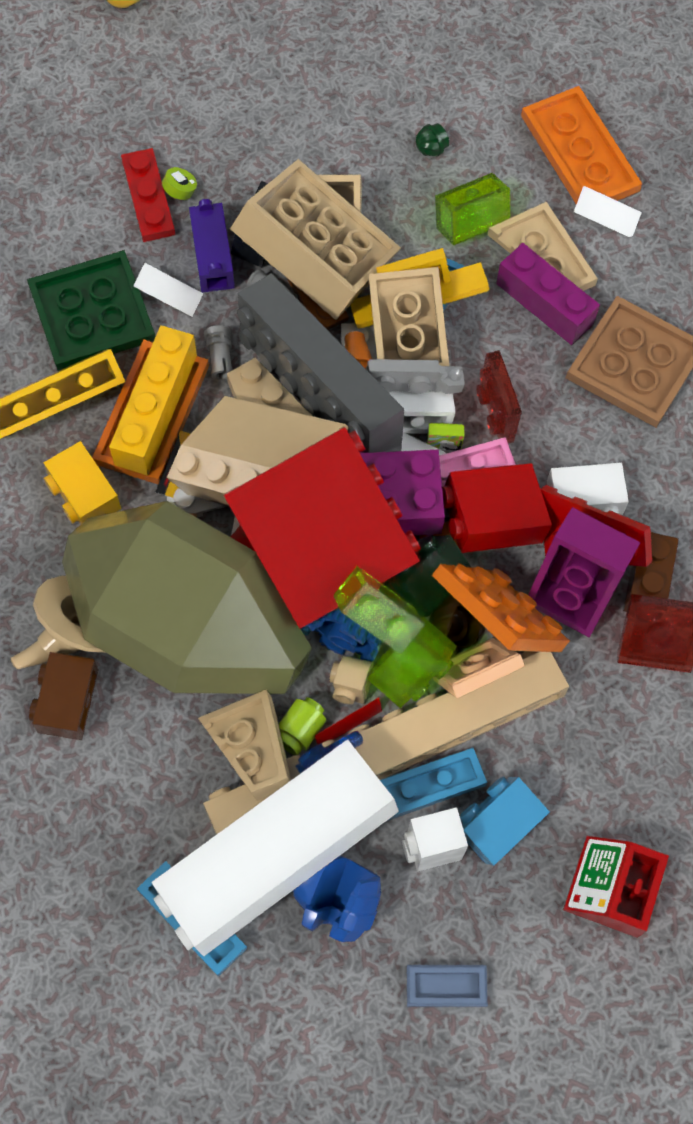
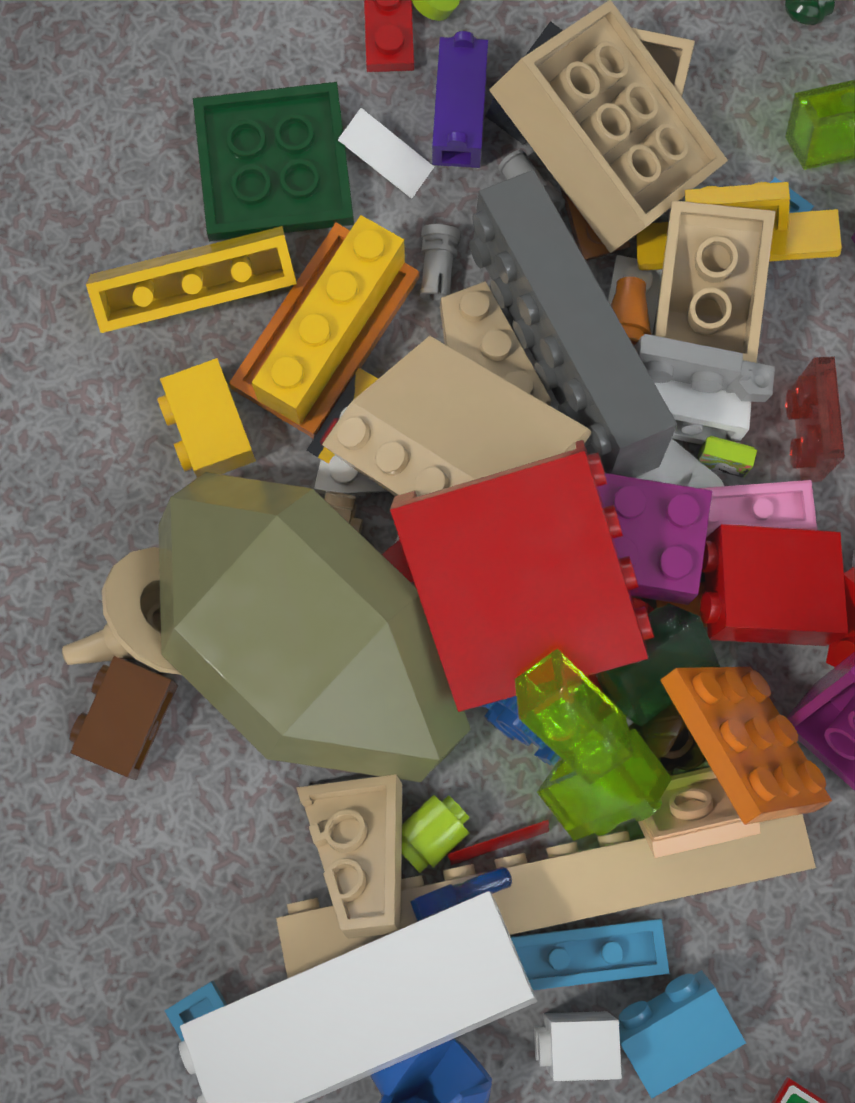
camera: 15 degrees right, 10 degrees up
tan plate [330,655,374,704] -> none

